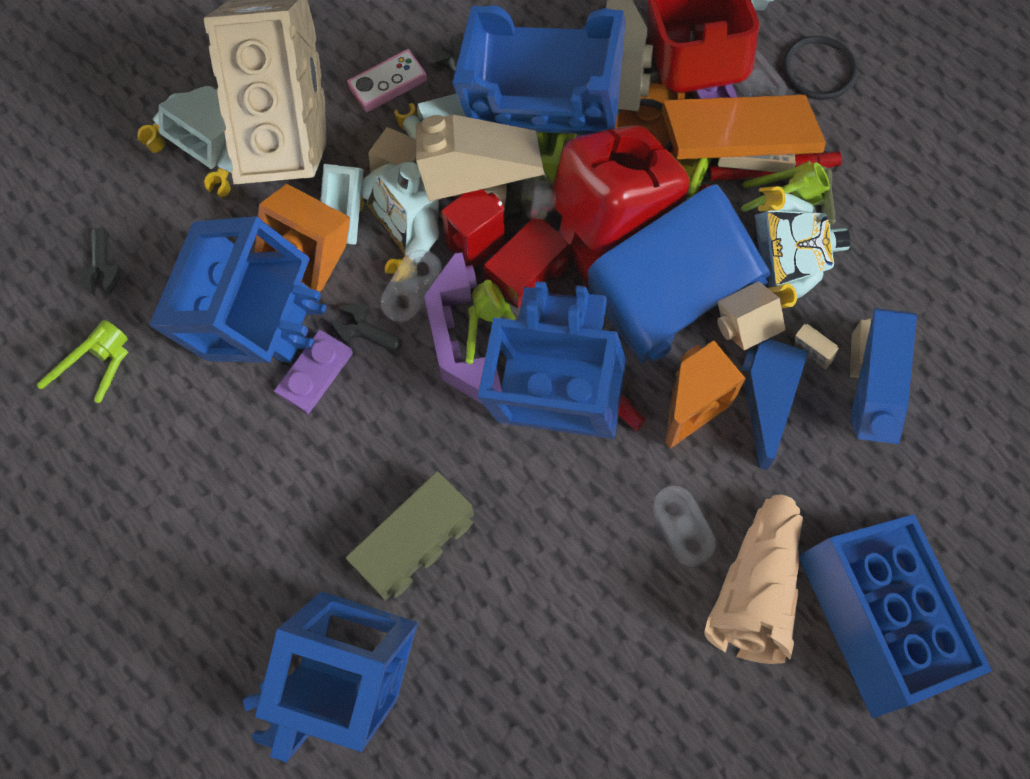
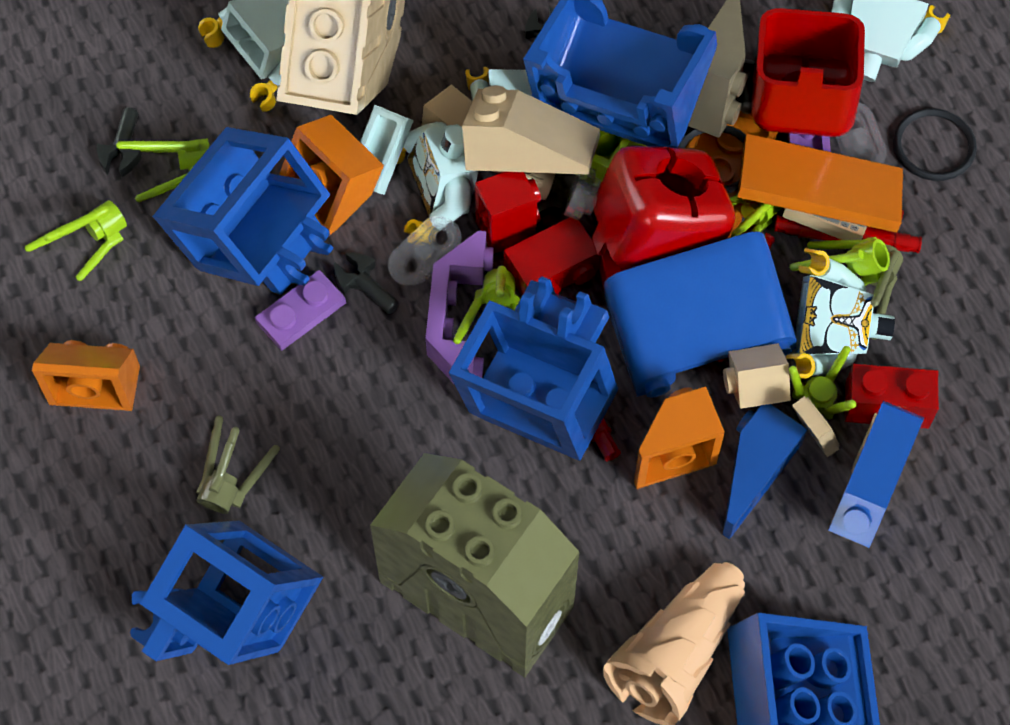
camera: 15 degrees right, 5 degrees down
olive brick [346,471,474,601] -> none
tile [347,49,427,113] -> none
clear plate [653,486,716,567] -> none
none -> orange slope [32,340,140,411]
none -> lime plant [116,138,209,202]
none -> olive plant [196,415,280,514]
none -> olive piece [370,453,579,678]
none -> lime plant [789,346,856,420]
none -> red brick [845,364,939,429]

